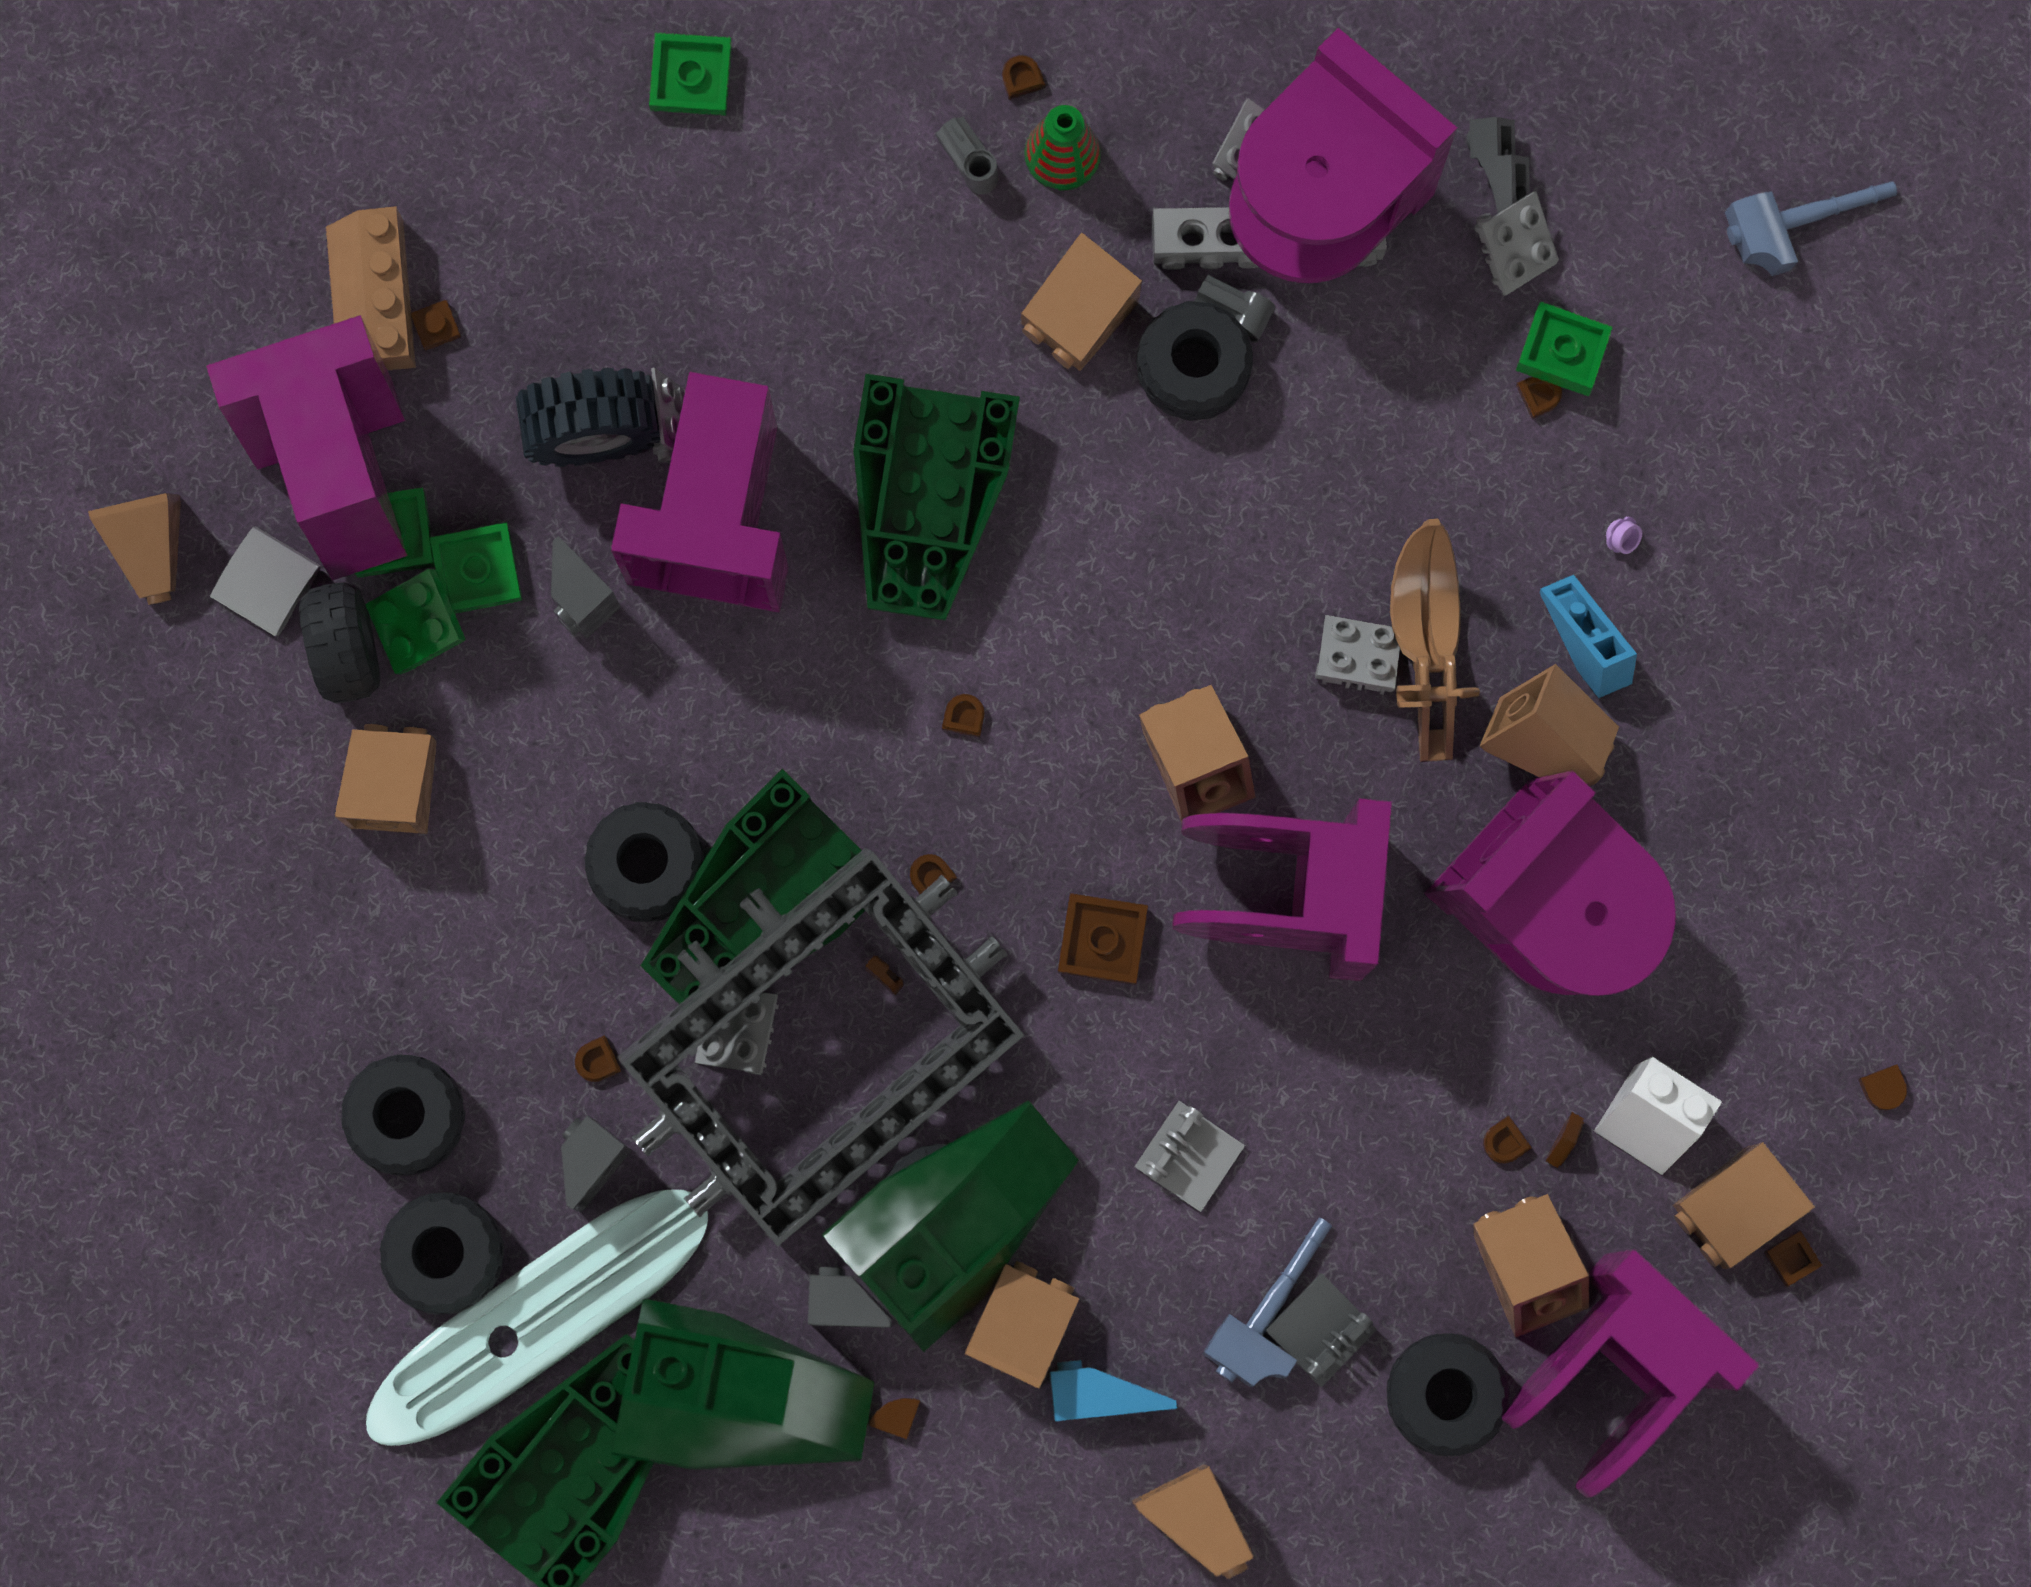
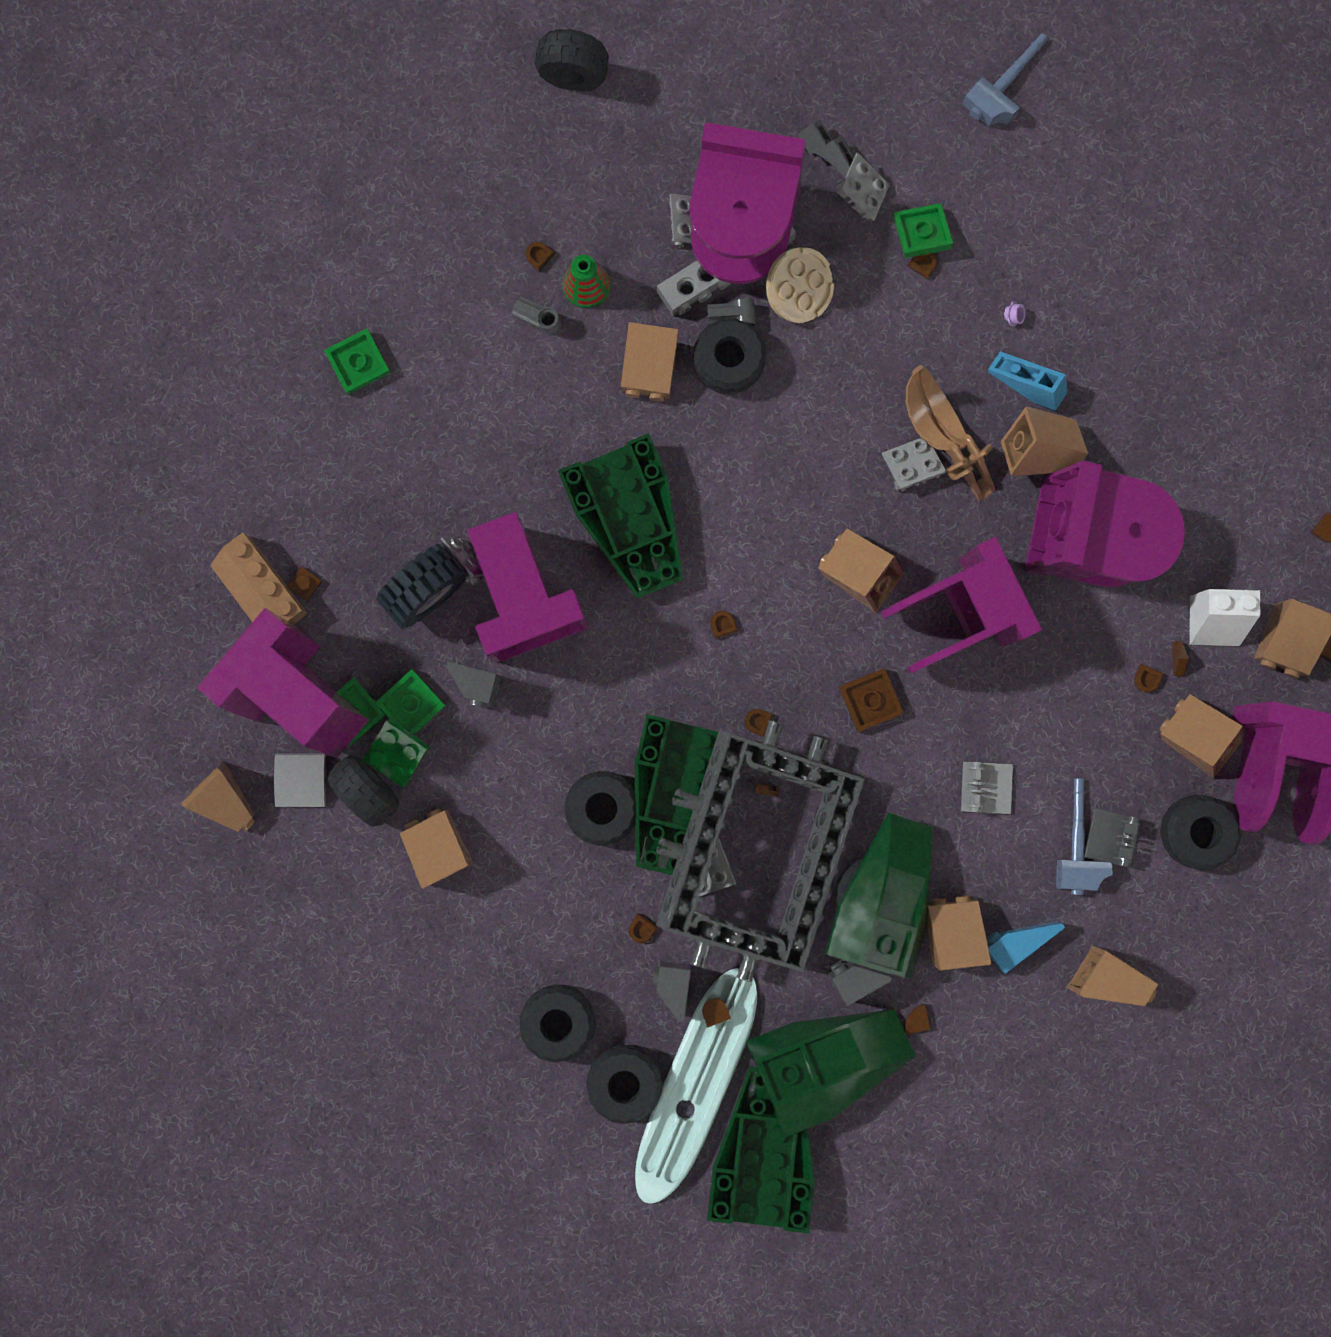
camera: 25 degrees left, 5 degrees up
none -> reddish brown tile [702,997,731,1028]
none -> tan tile [766,247,834,323]

